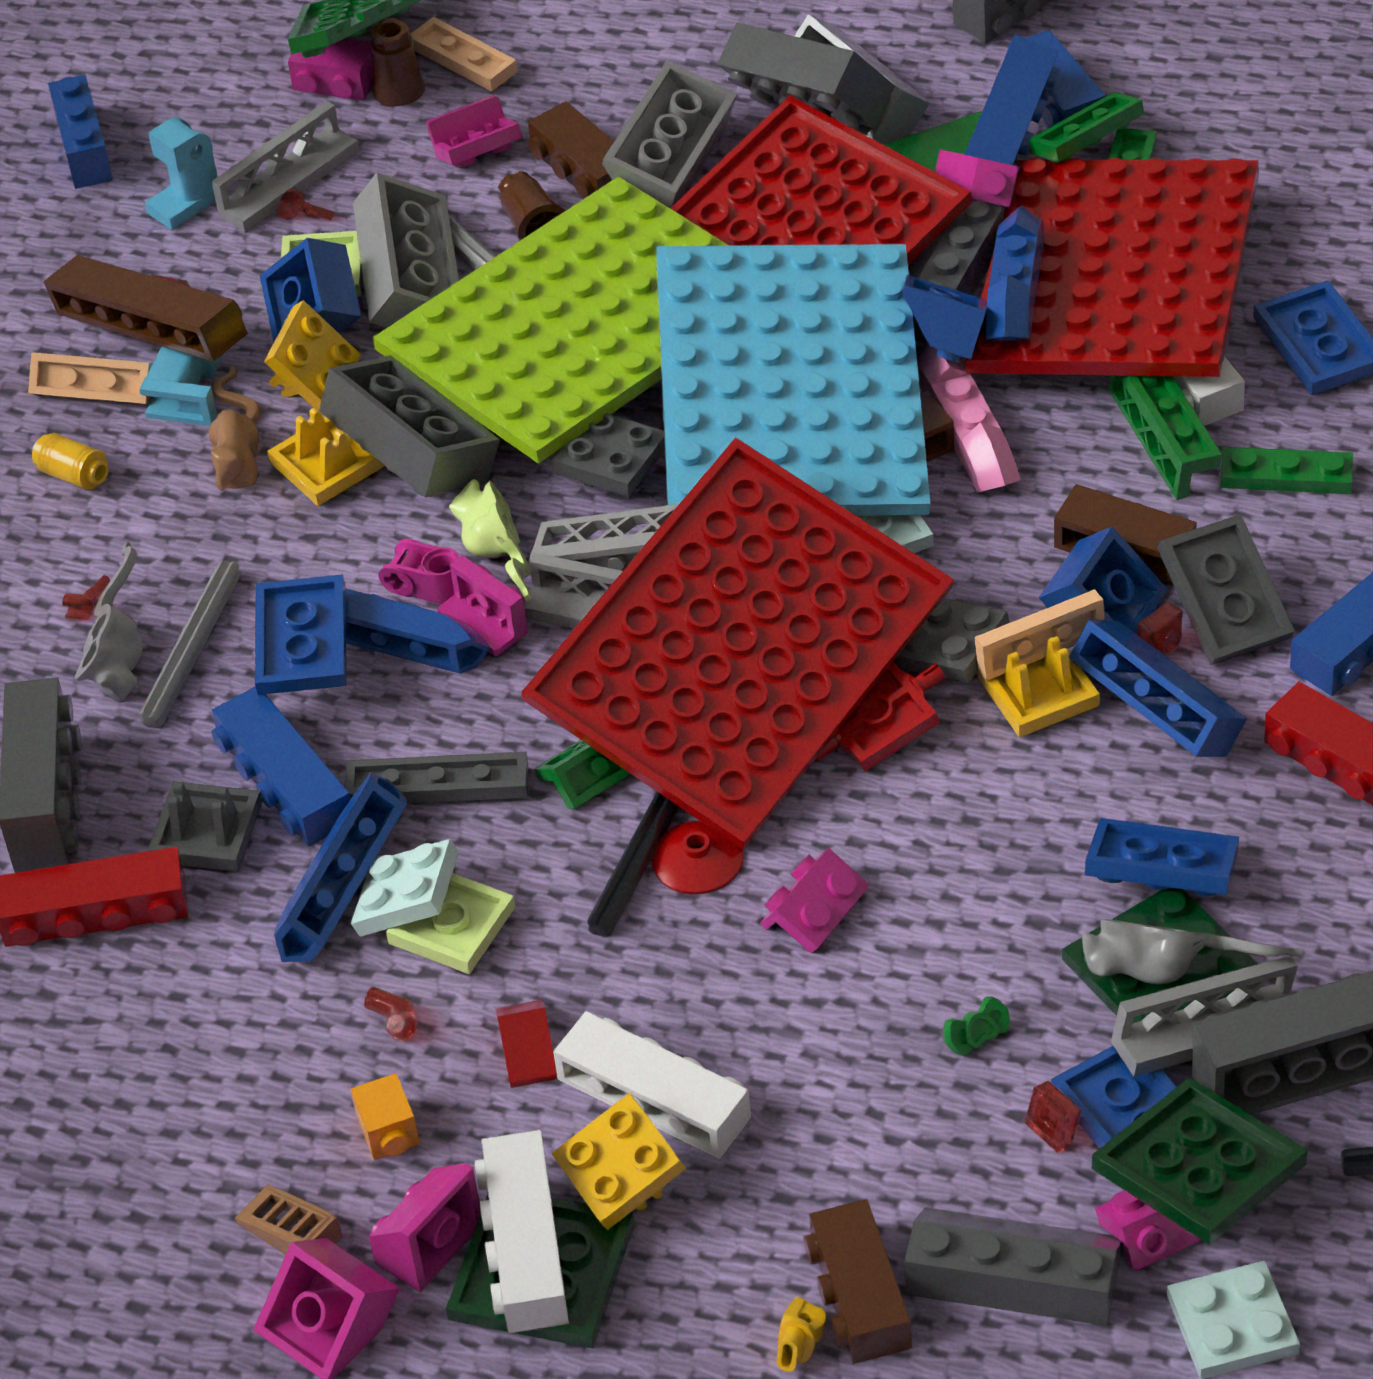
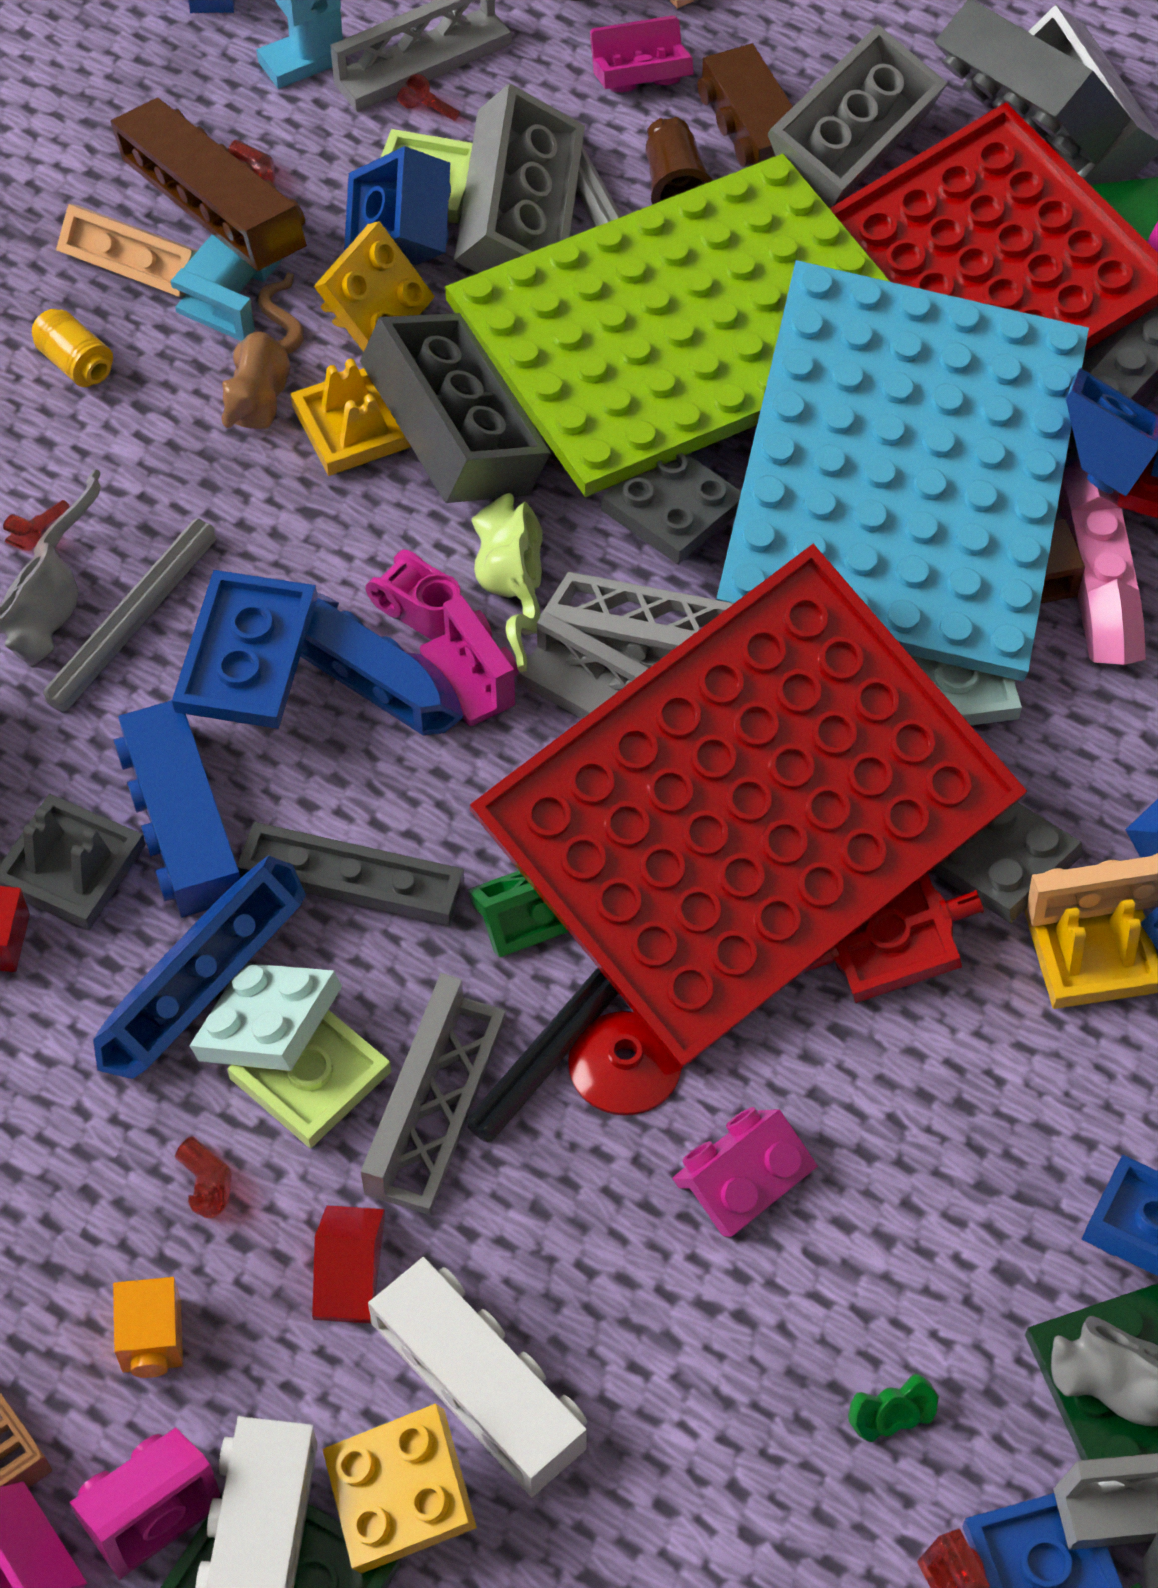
camera: 10 degrees right, 10 degrees up
none -> light grey fence [361,973,506,1215]

